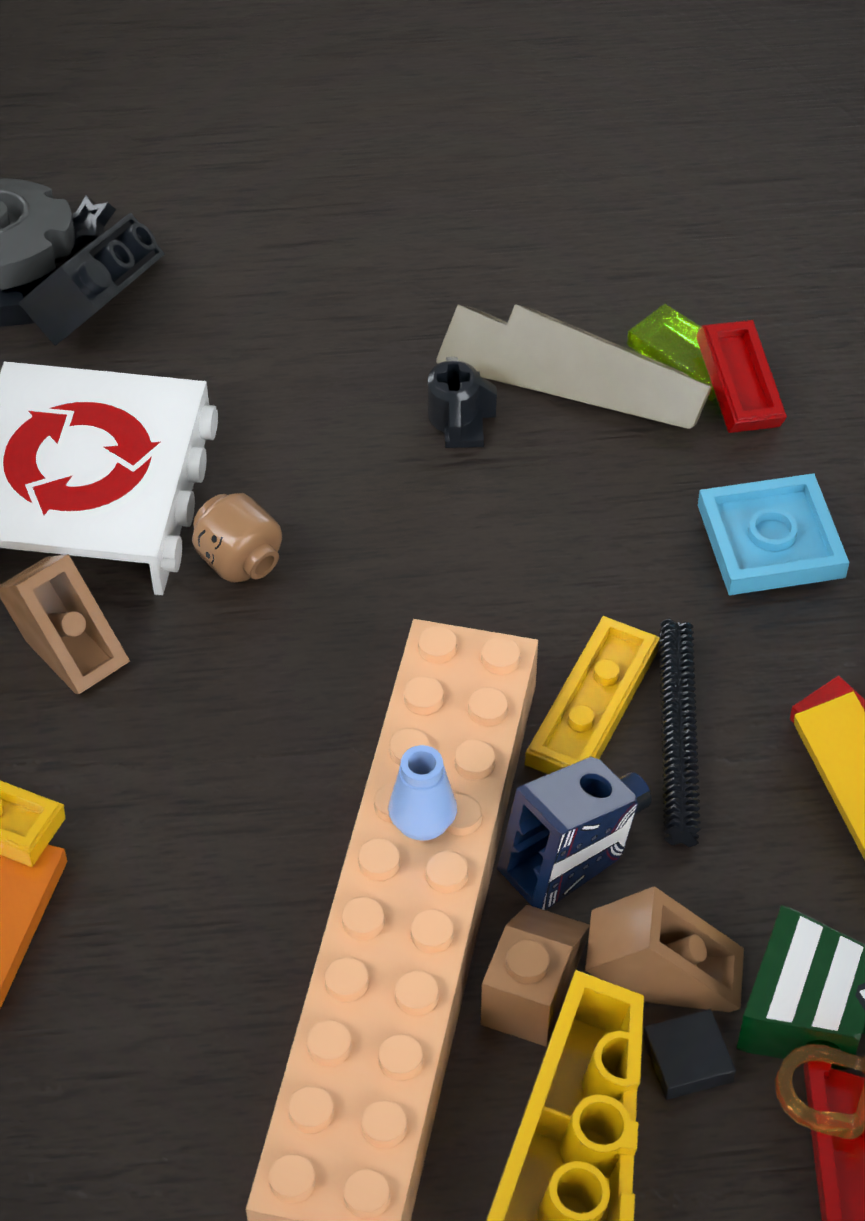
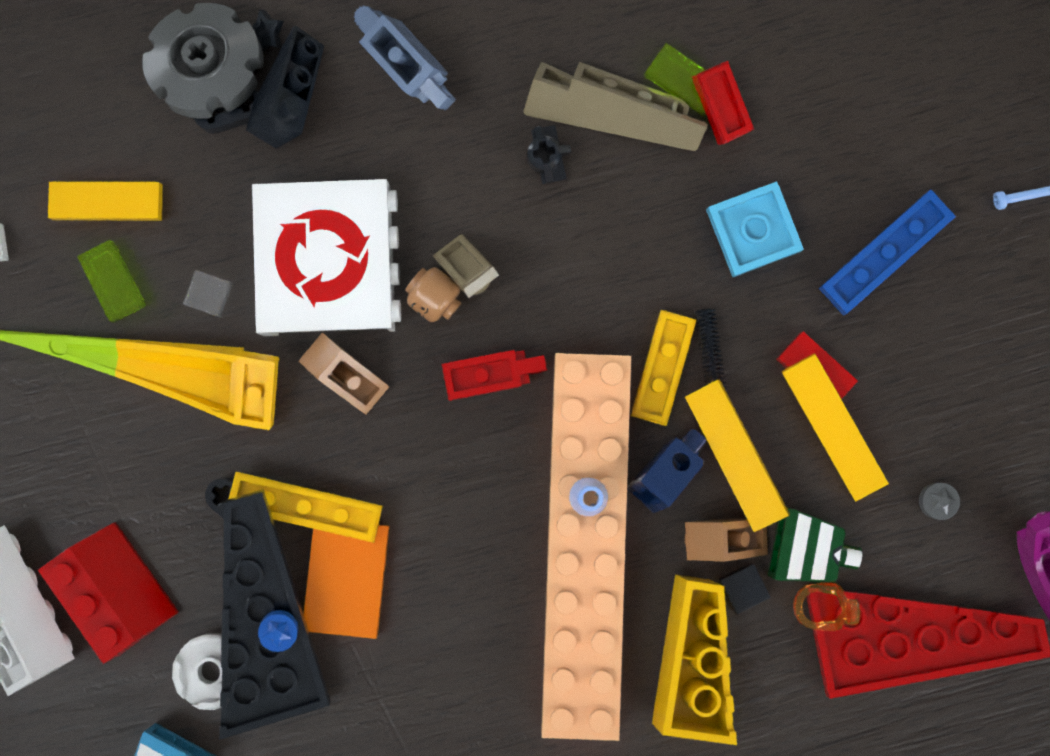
camera: 10 degrees left, 35 degrees up
medium nougat slope [481,905,590,1047] -> none
none -> sand blue hinge [353,5,456,110]
none -> dark tan tile [433,234,499,298]
none -> red hinge [442,350,547,401]
none -> yellow tile [685,380,790,532]

